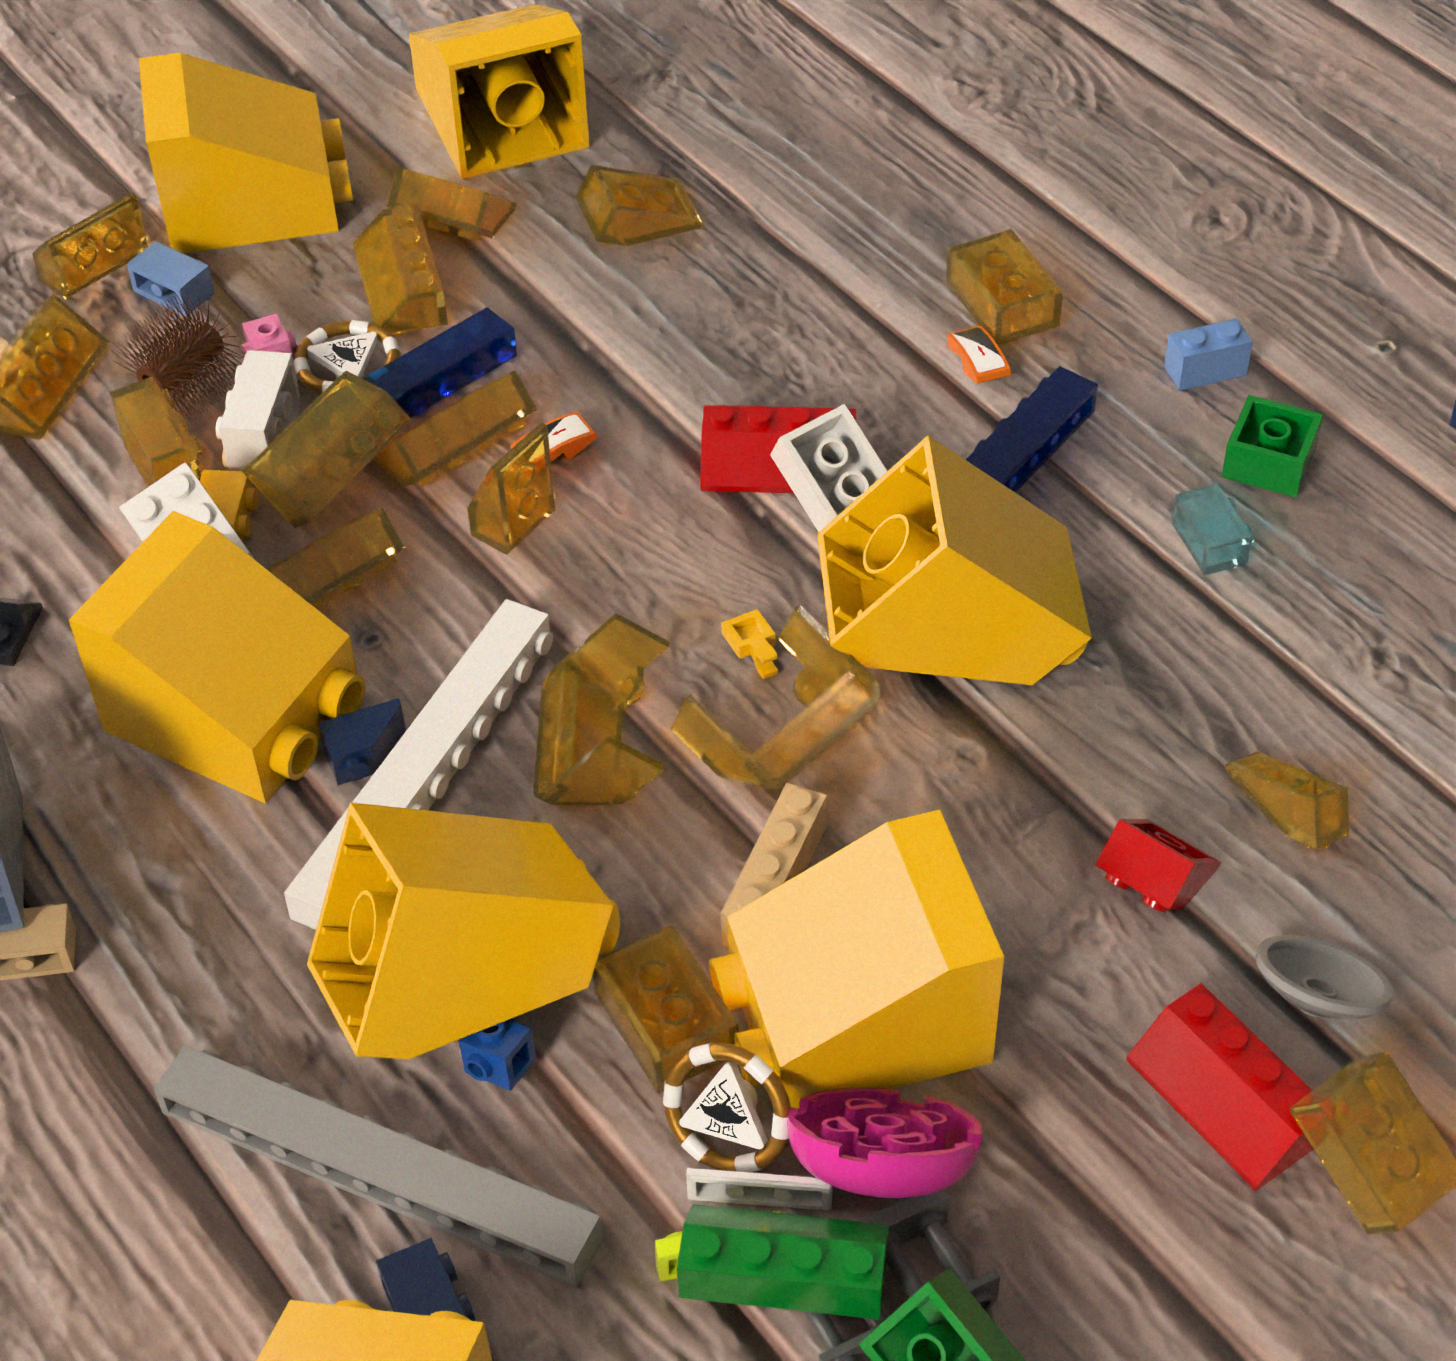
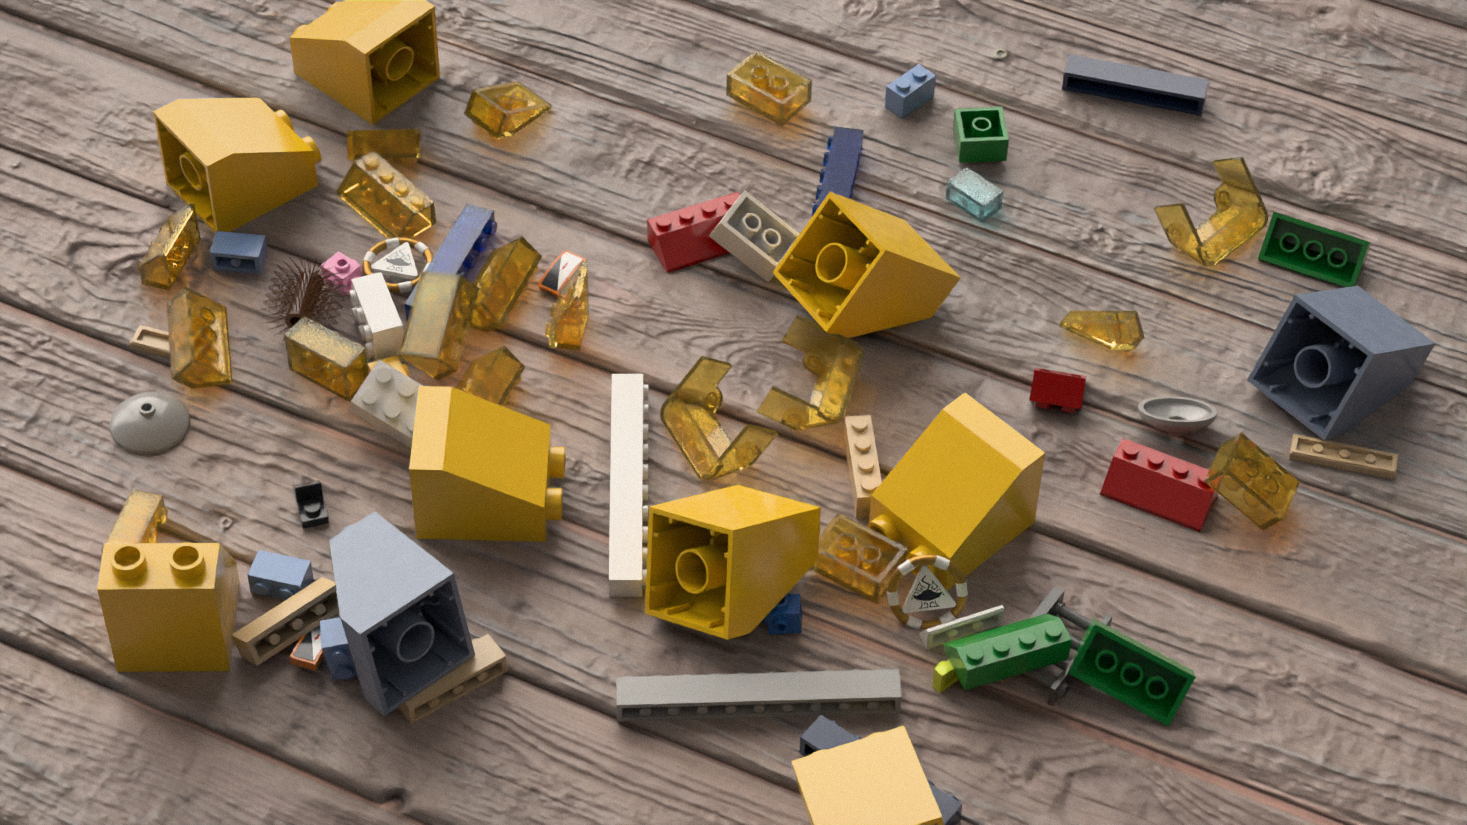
camera: 30 degrees left, 0 degrees up
dark blue slope [318,698,406,785] -> none
yellow plate [721,609,778,679] -> none
dark pink brick [787,1088,982,1198] -> none
slope [947,326,1011,384] -> none

